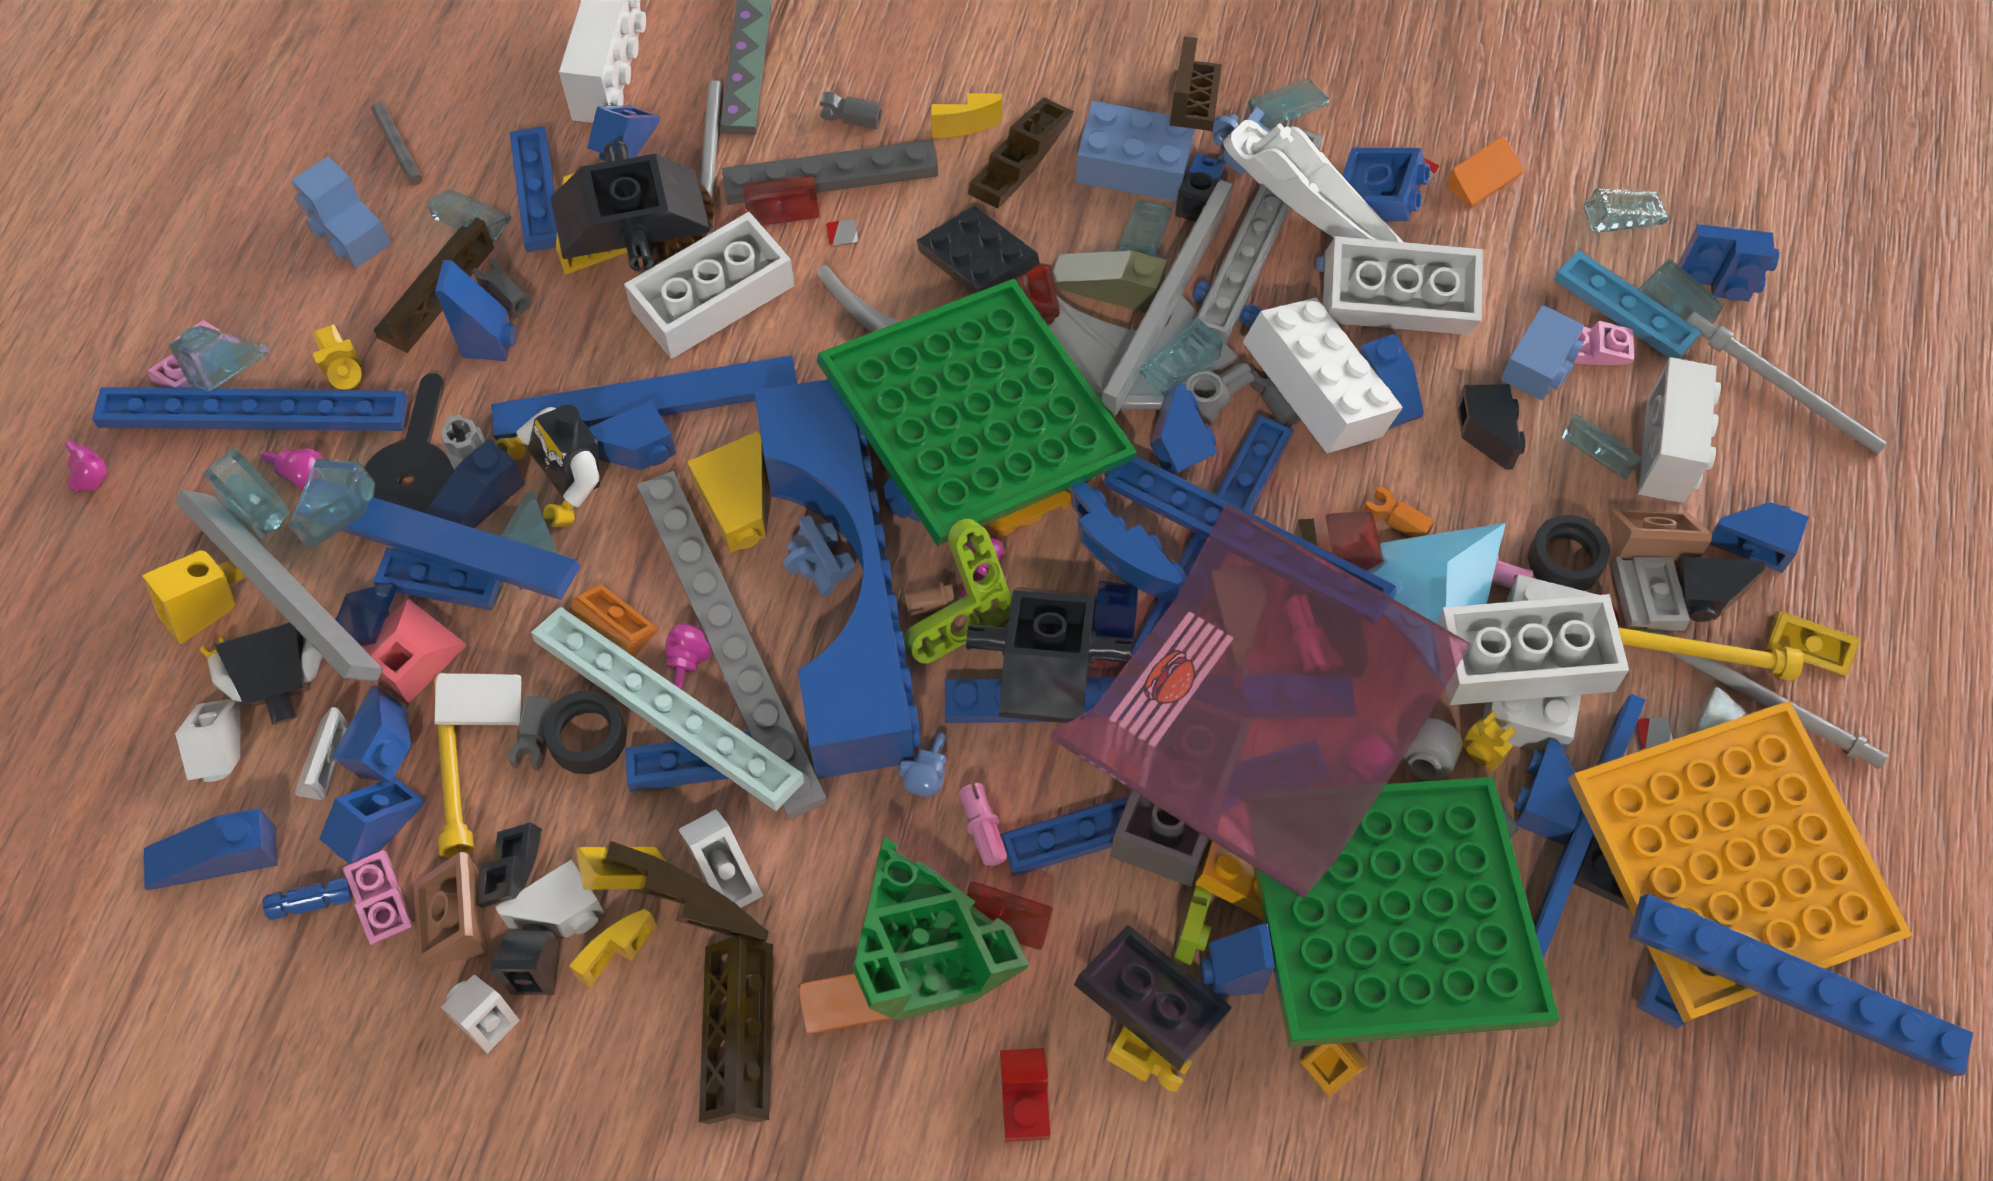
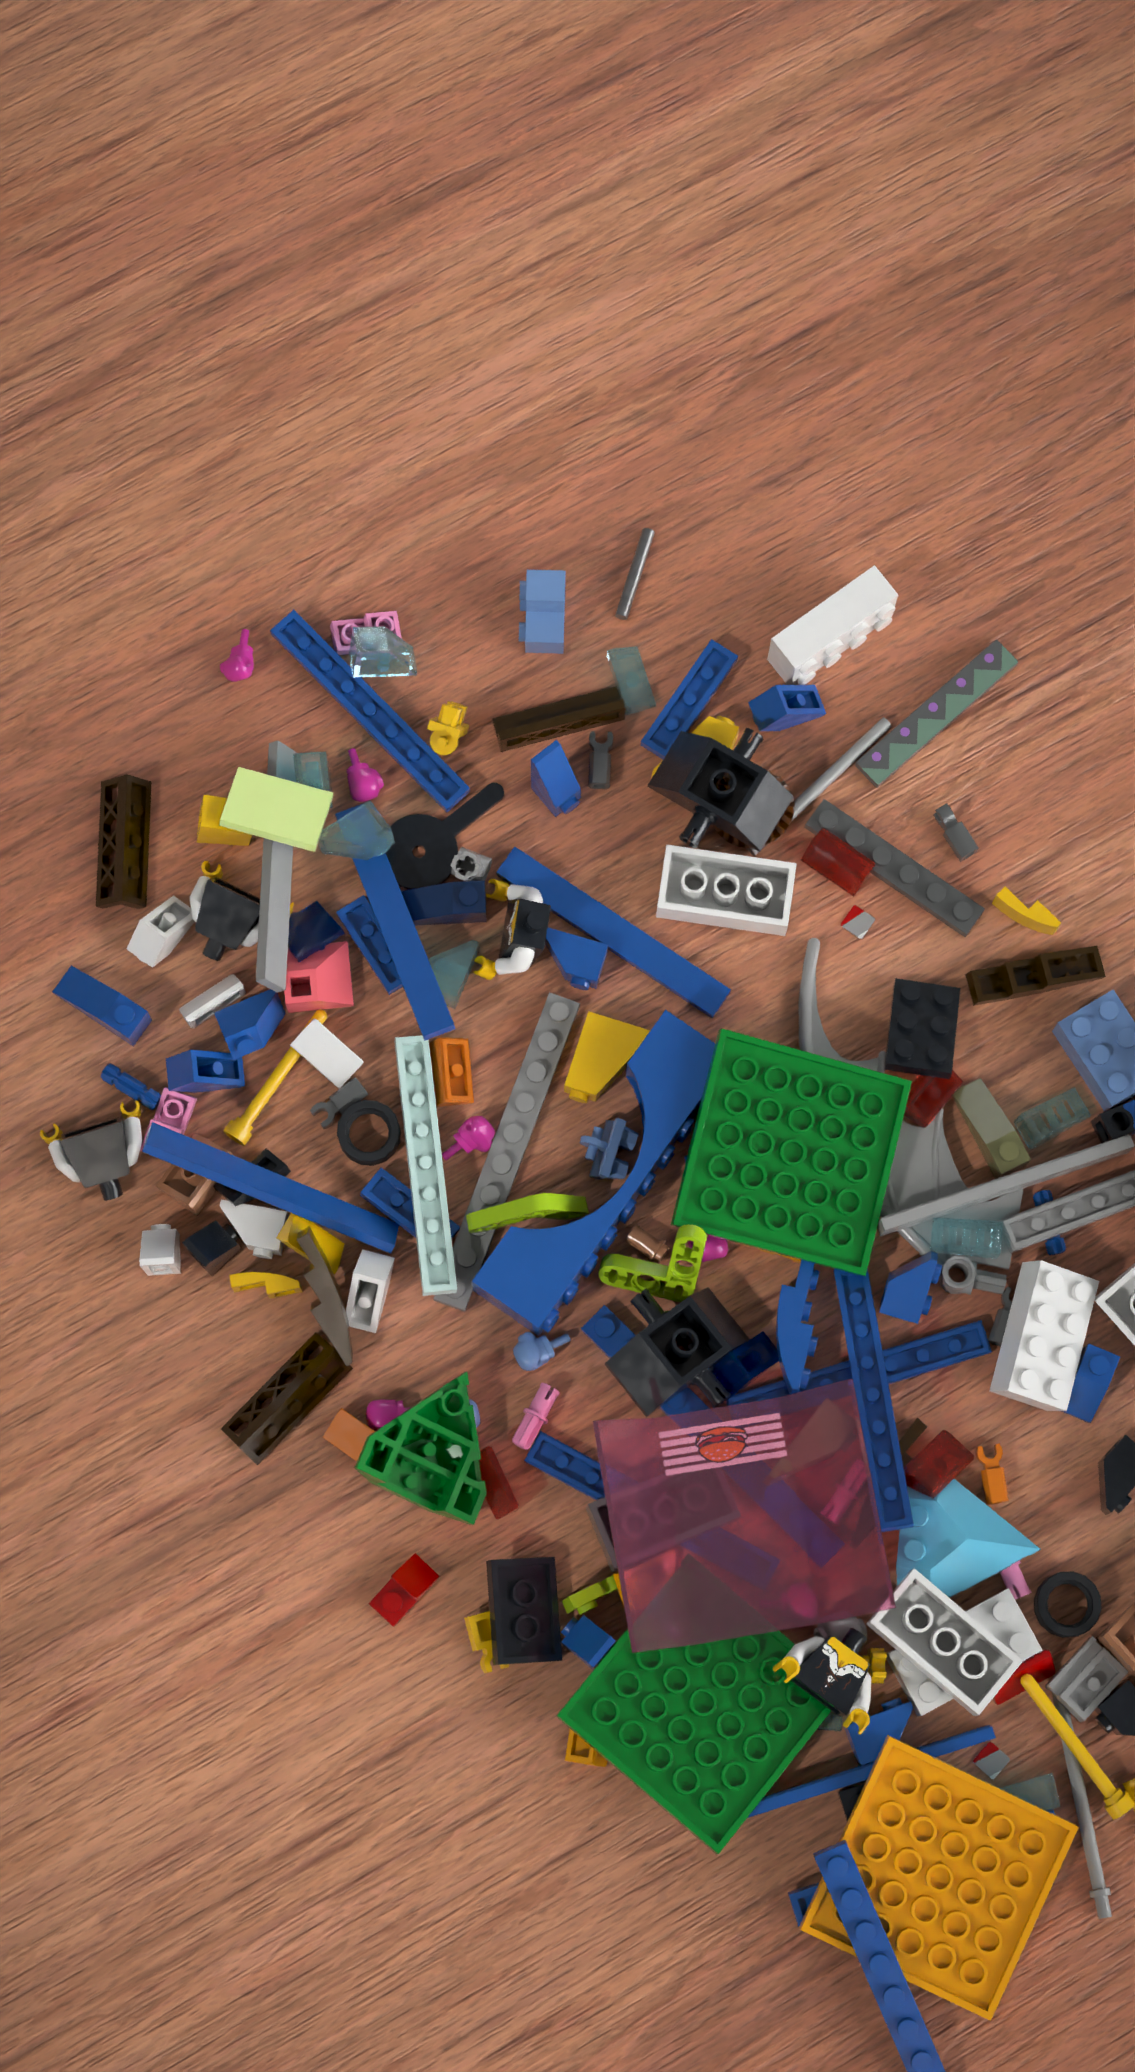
camera: 45 degrees right, 15 degrees up
none -> black torso [40,1100,143,1201]
none -> dark brown fence [96,774,152,909]
none -> blue tile [142,1122,399,1253]
none -> yellowish green tile [219,767,333,852]
none -> dark pink piece [366,1399,411,1431]
none -> lime beam [466,1193,589,1233]
none -> torso [773,1628,871,1735]

